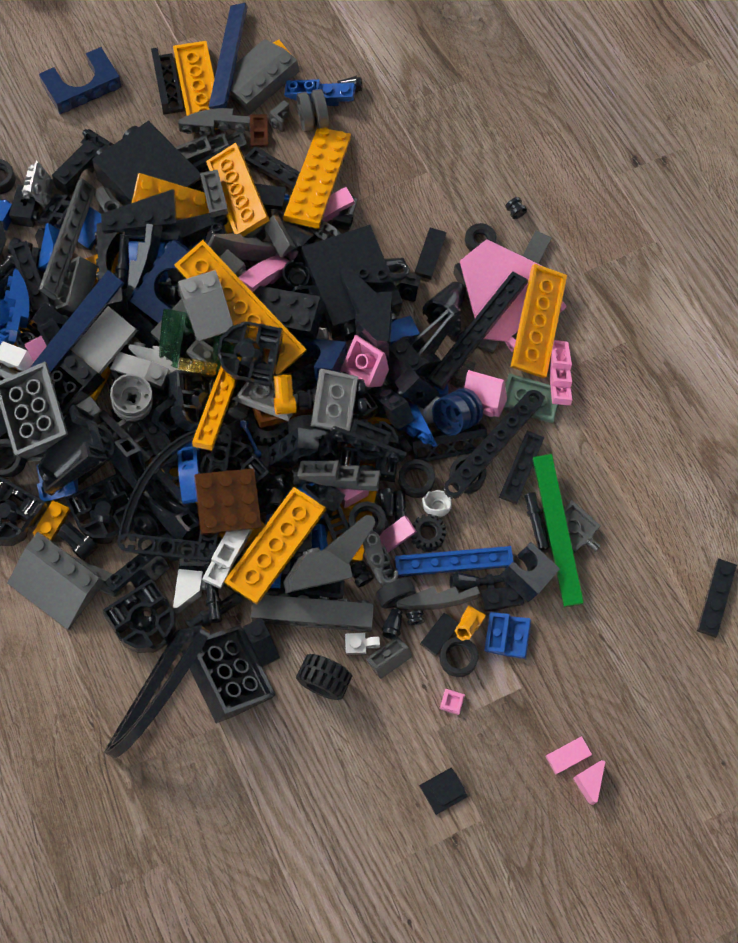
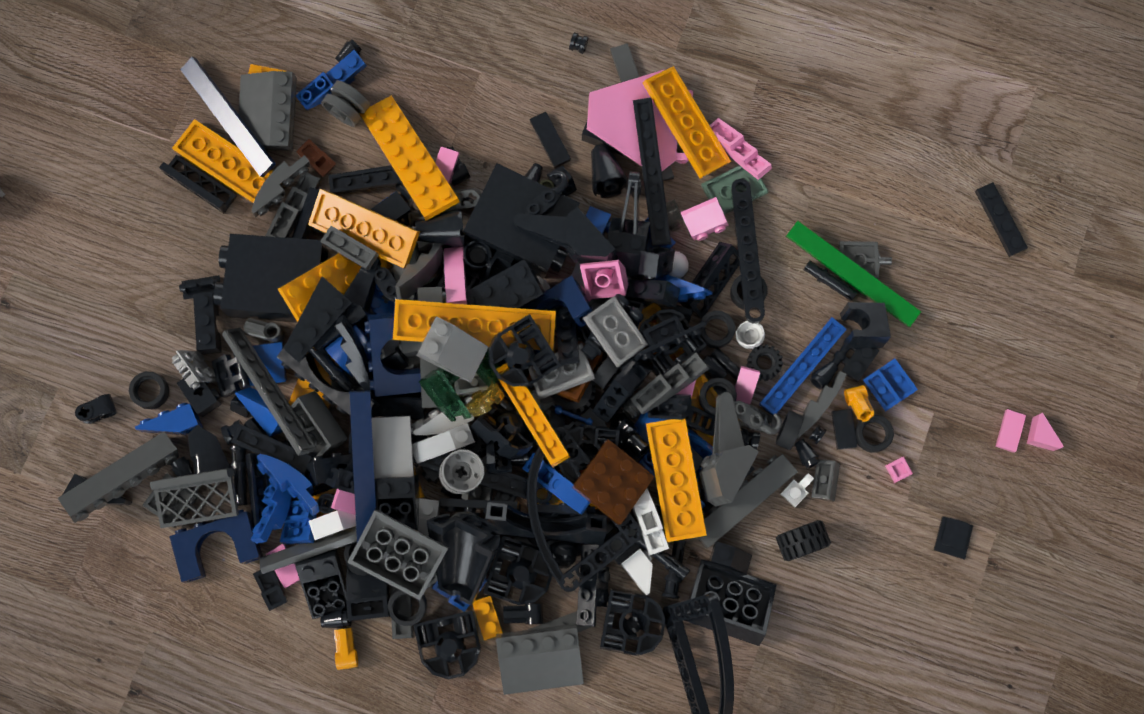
camera: 40 degrees left, 10 degrees up
dark blue arch [39,47,122,114] -> none
dark grey slope [264,215,296,258] -> none
dark grey bracket [269,100,289,132] -> none
light orange piece [274,375,296,415] -> none
dark blue wheel [432,388,483,436] -> none
black tyre [465,223,497,251] -> none
black plate [499,430,545,505] -> none

